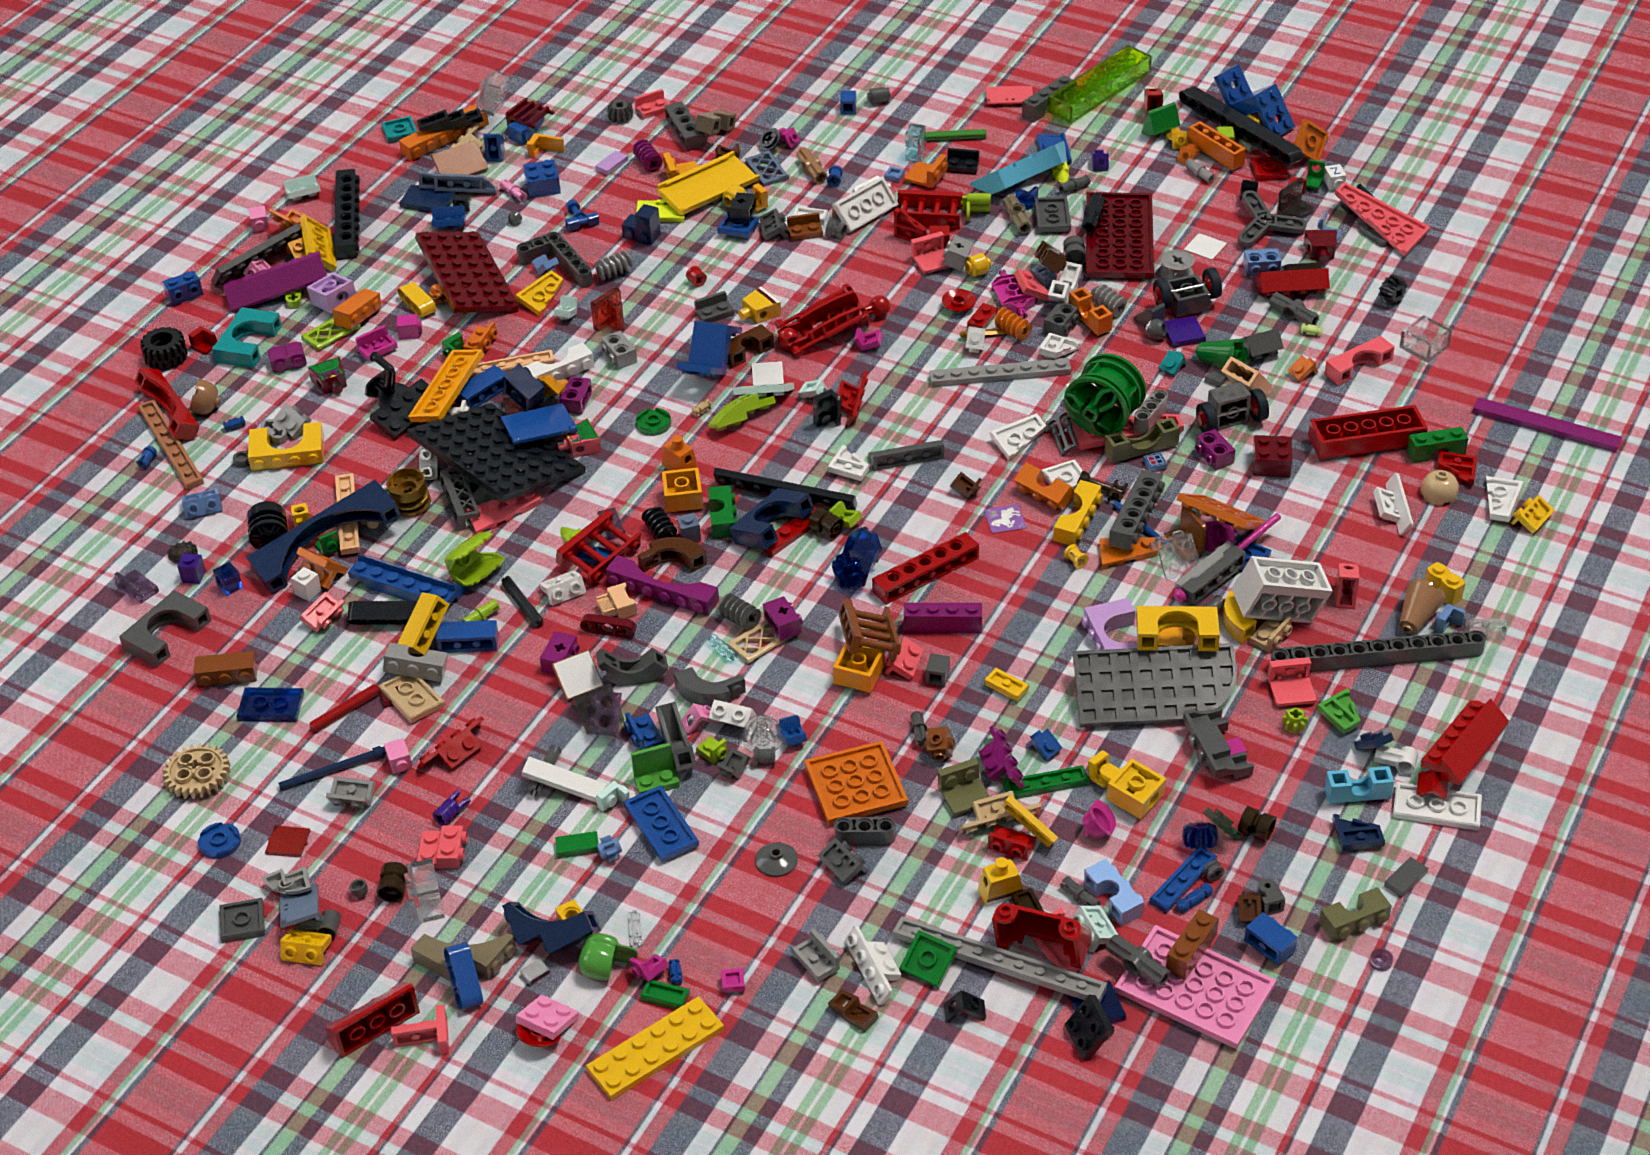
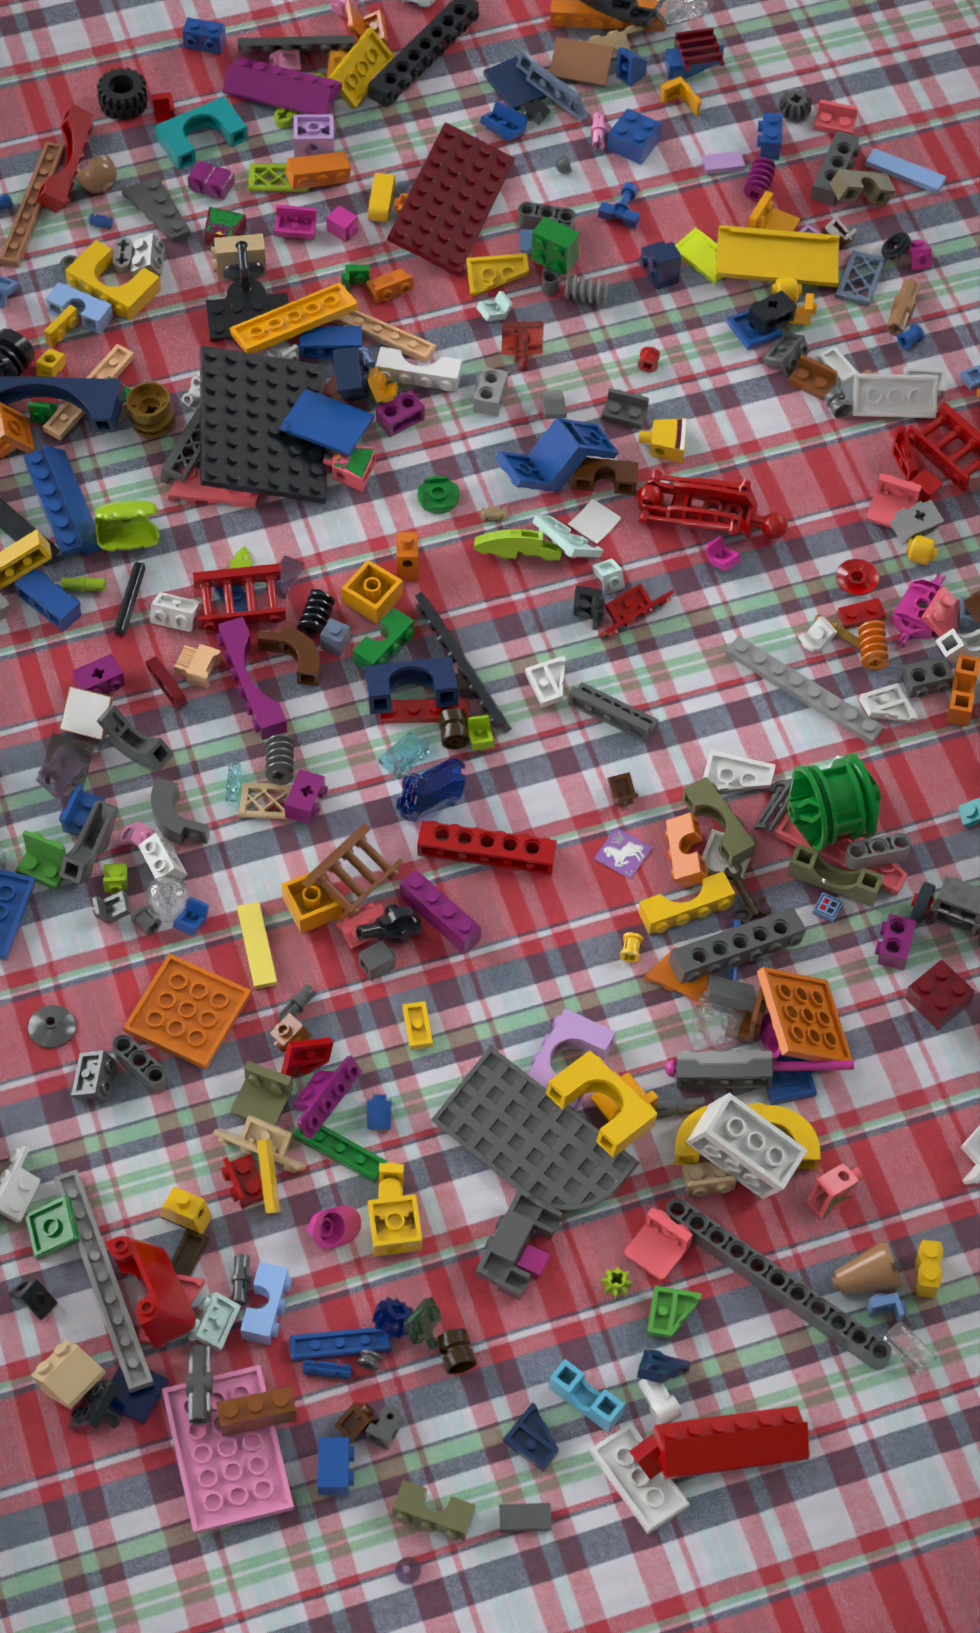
camera: 40 degrees right, 15 degrees up
none -> tan slope [31,1340,107,1409]
none -> yellow plate [44,305,79,348]
none -> light blue arch [45,282,113,335]
none -> dark grey wing [121,176,191,243]
none -> tan brick [211,234,267,281]
none -> light yellow tile [237,902,277,990]
none -> red wing [281,1037,334,1077]
none -> black pin [356,904,422,944]
none -> clear light blue bracket [378,731,429,779]
none -> green brick [531,216,580,276]
none -> dark grey slope [541,390,567,419]
none -> olive arch [682,777,756,868]
none -> dark grey tile [707,974,756,1012]
none -> blue brick [757,112,783,160]
none -> light blue tile [865,148,946,194]

